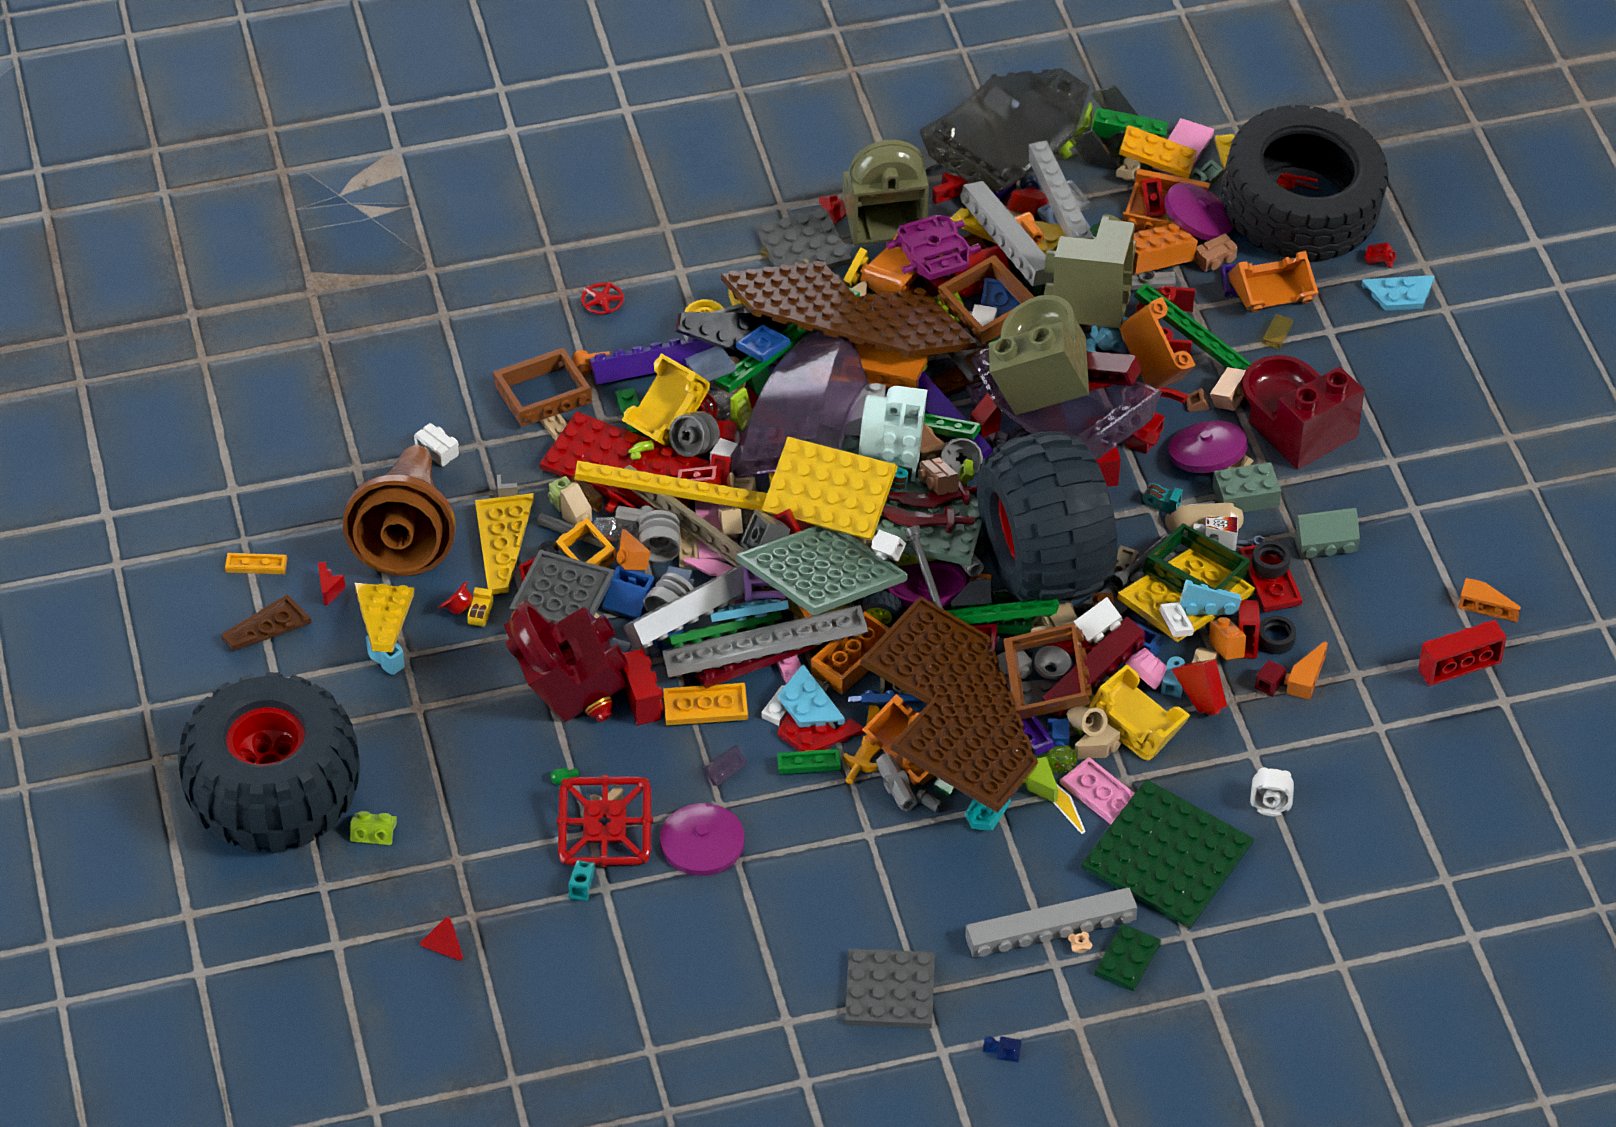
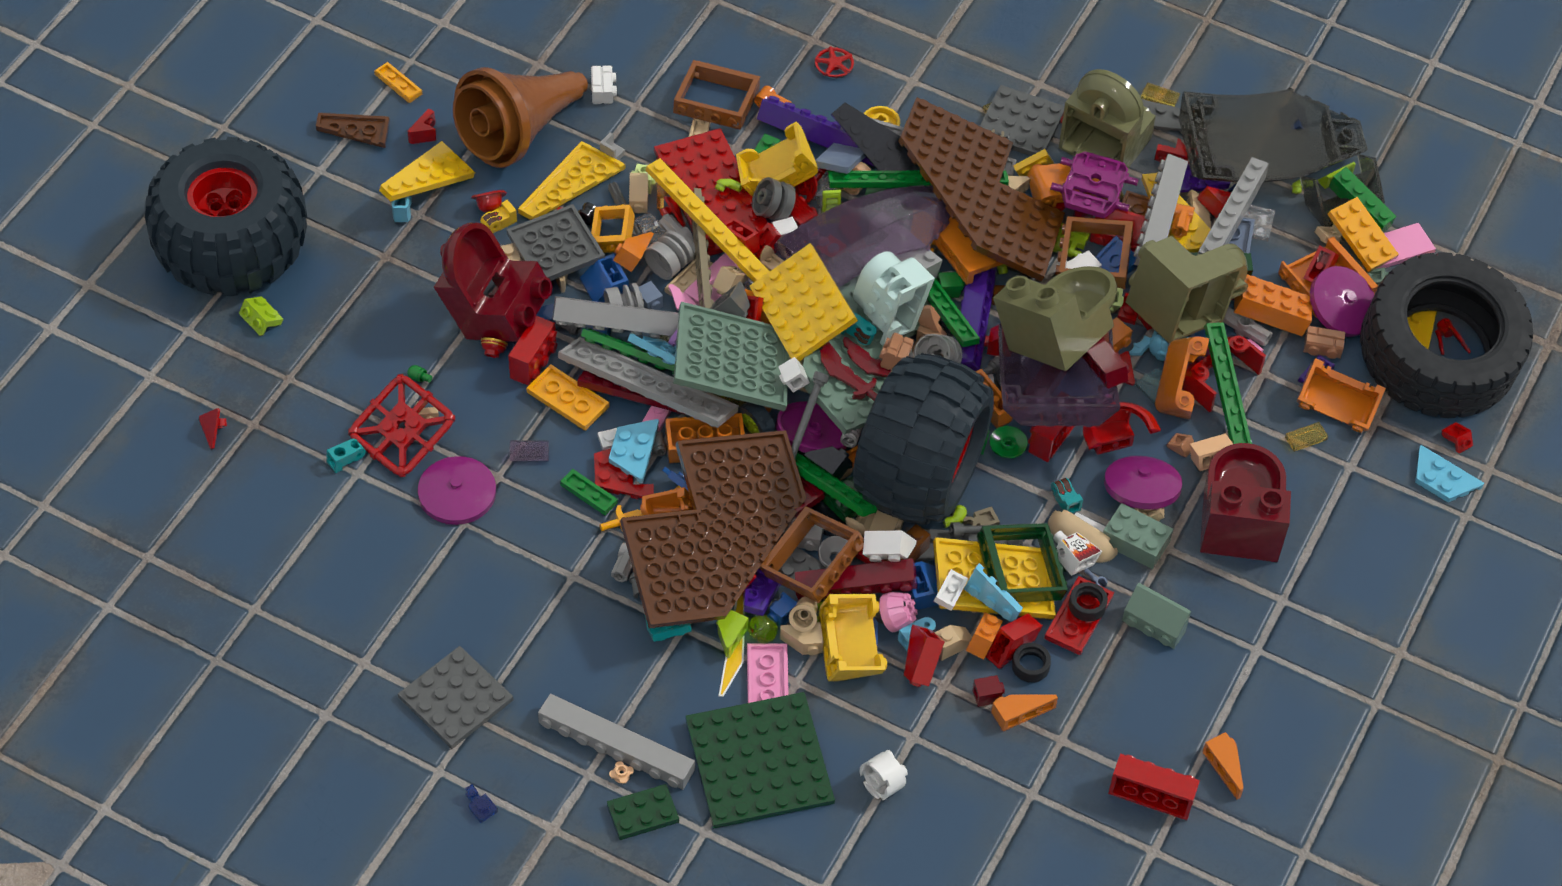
camera: 40 degrees right, 5 degrees up
blue plate [736,325,791,363] -> none

